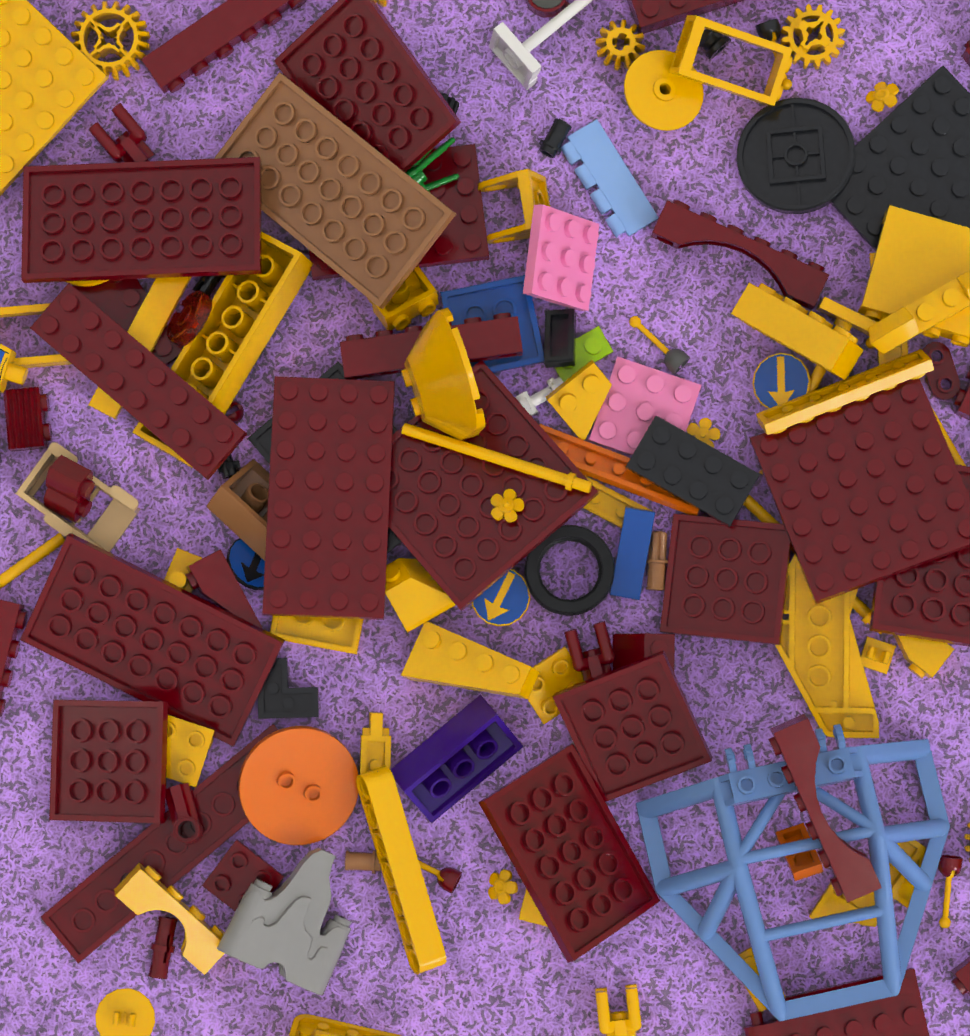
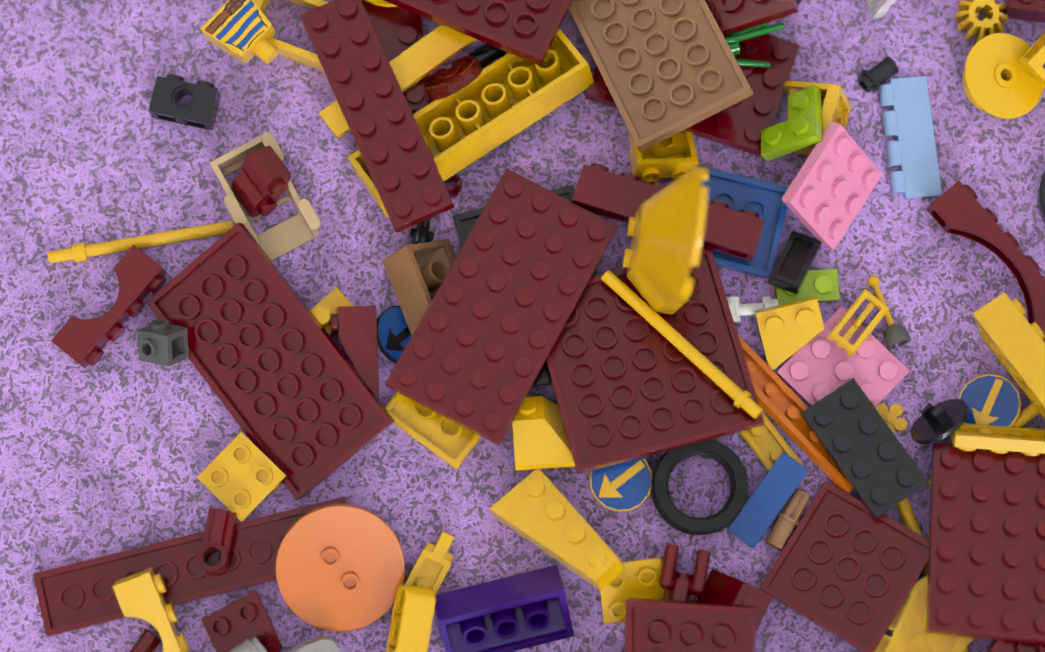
camera: 25 degrees right, 5 degrees down
dark red brick [4,387,52,452] -> none
dark red plate [49,700,168,823] -> none
black plate [258,658,319,719] -> none
yellow plant [490,489,524,523] -> none
none -> dark grey brick [137,319,189,366]
none -> lime plate [761,85,822,162]
none -> yellow tile [826,289,890,357]
none -> black piece [911,399,969,444]

